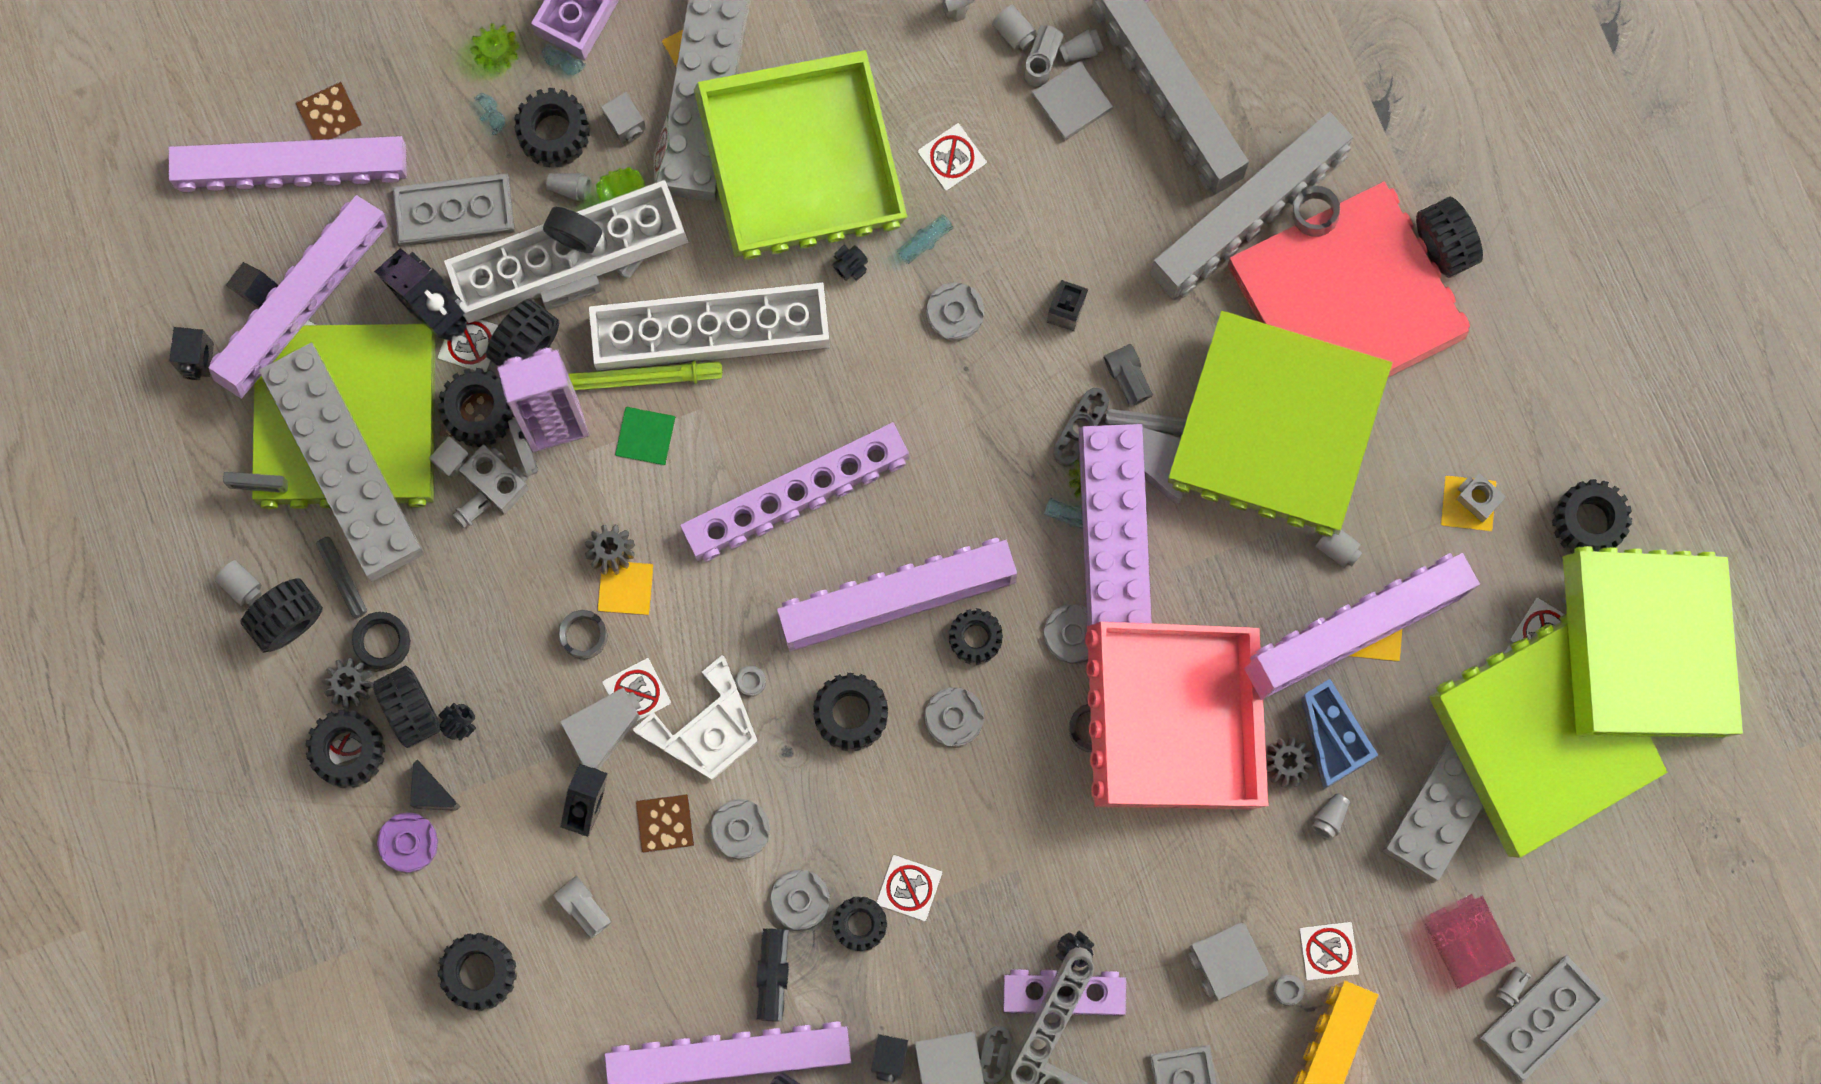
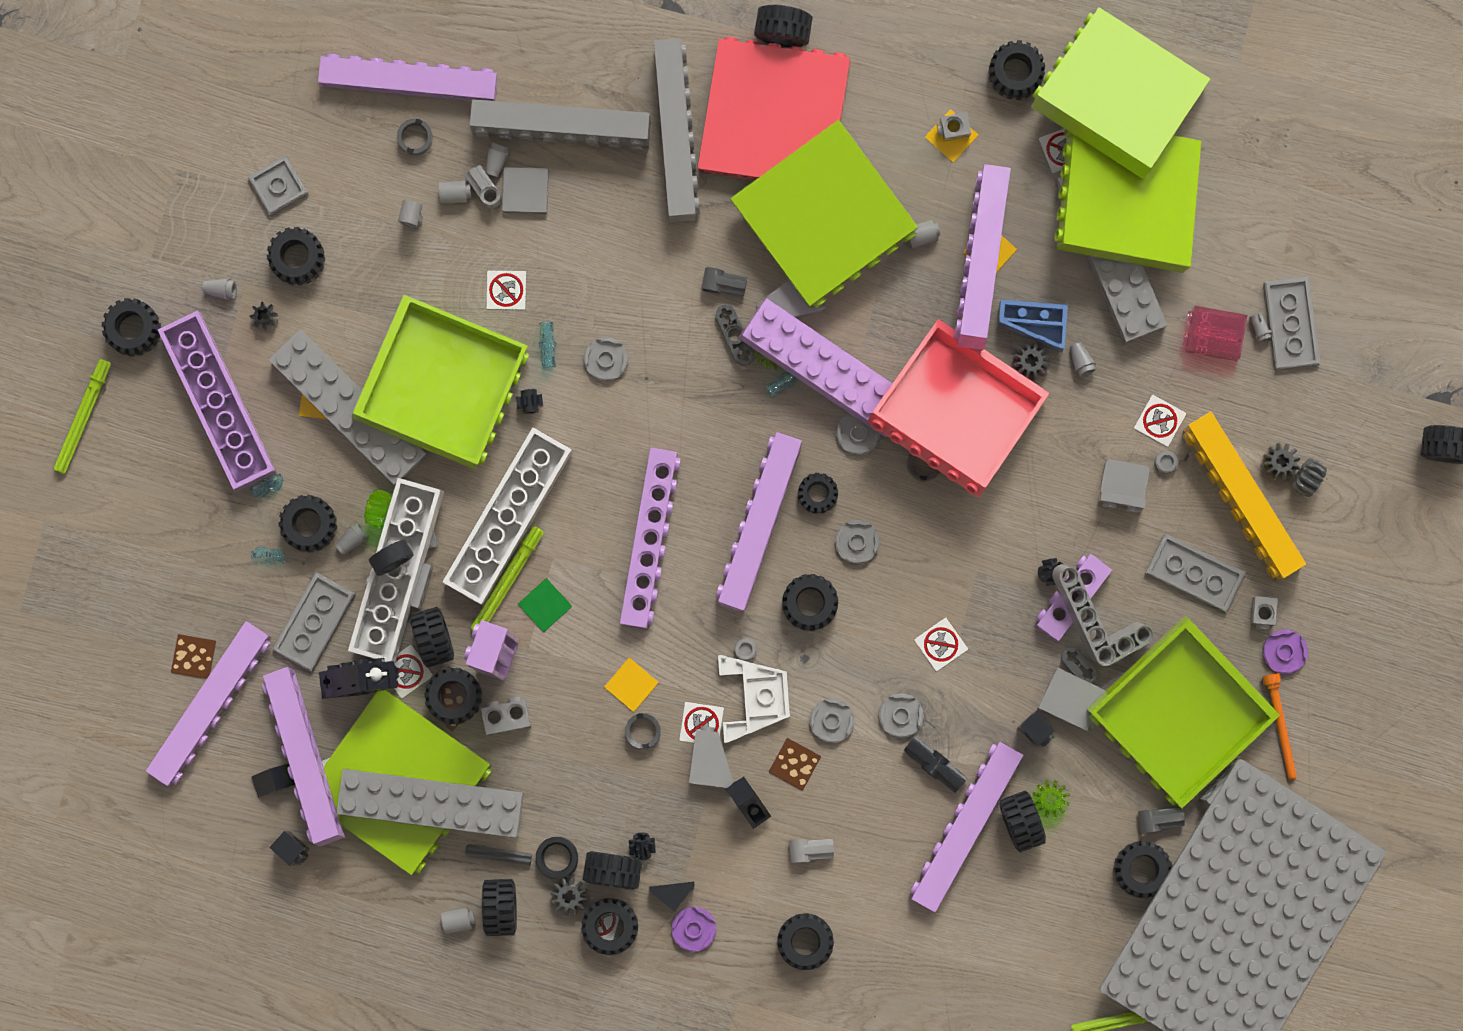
camera: 50 degrees left, 5 degrees up
dark grey tile [223,472,288,493] -> none
light grey piece [429,437,468,477] -> none
light grey pin [453,491,491,528] -> none
clear neon green gear [470,22,520,73] -> none
light grey tile [508,418,538,476] -> none
dark grey gear [585,524,635,575] -> none
light grey brick [601,92,646,143] -> none
sticker [653,116,669,183] -> none
black tyre [832,896,887,951] -> none
black slope [1047,280,1089,331] -> none
light grey axle [1105,409,1187,435] -> none
dark grey piece [1292,186,1340,237] -> none

